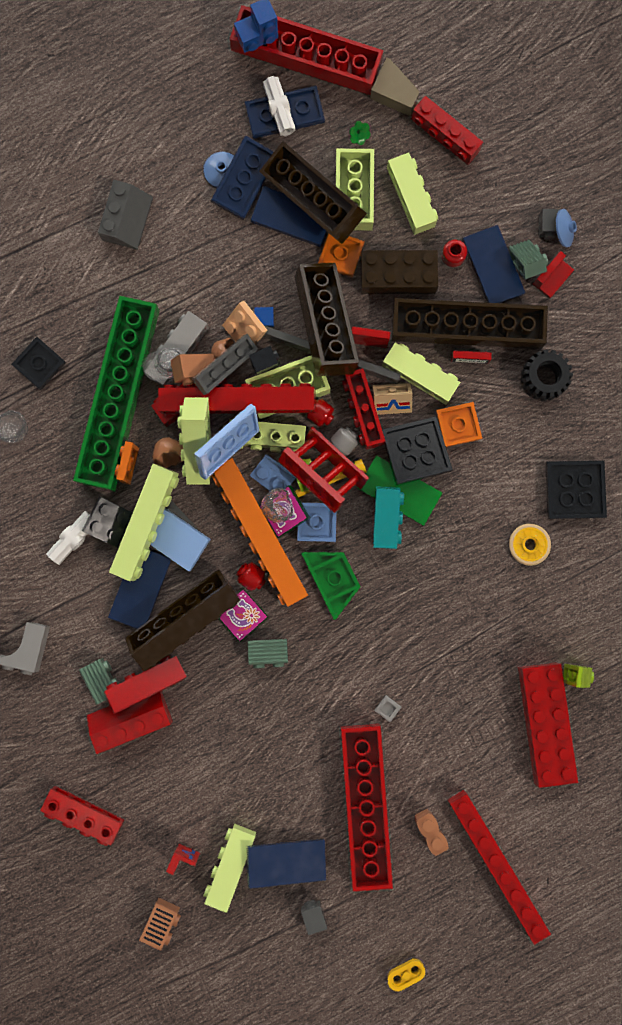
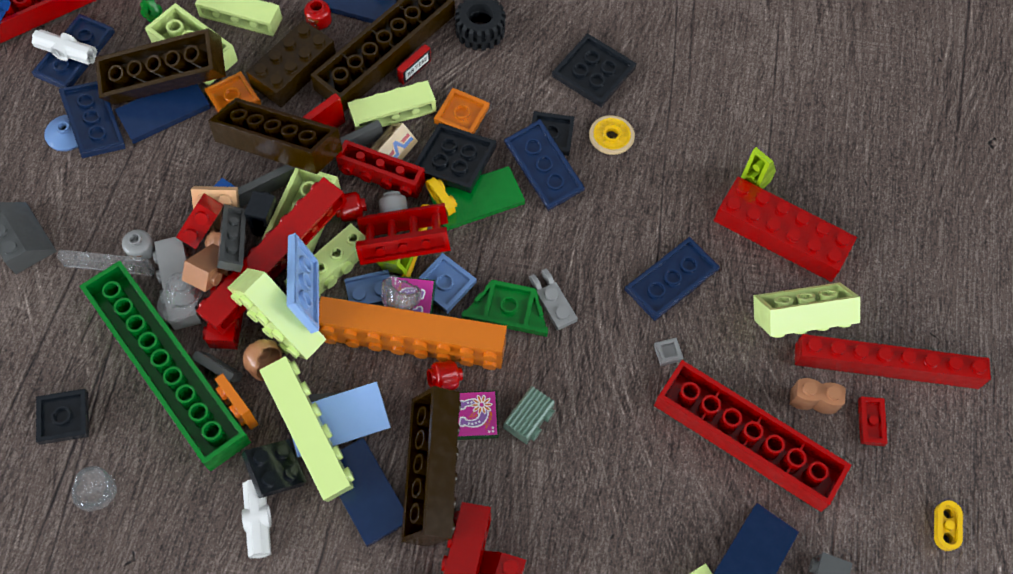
camera: 55 degrees left, 20 degrees down
teal brick [373,486,404,549] -> none
none -> clear tile [57,250,155,276]
none -> light grey head [122,229,155,263]
none -> red brick [176,193,224,249]
none -> dark grey tile [191,351,243,382]
none -> yellow plate [425,177,457,217]
none -> dark blue tile [504,119,585,211]
none -> light grey hinge [529,269,578,331]
none -> black plate [532,111,575,156]
none -> dark blue tile [624,237,720,321]
none -> yellowish green brick [753,282,860,338]
none -> red plate [858,396,888,446]

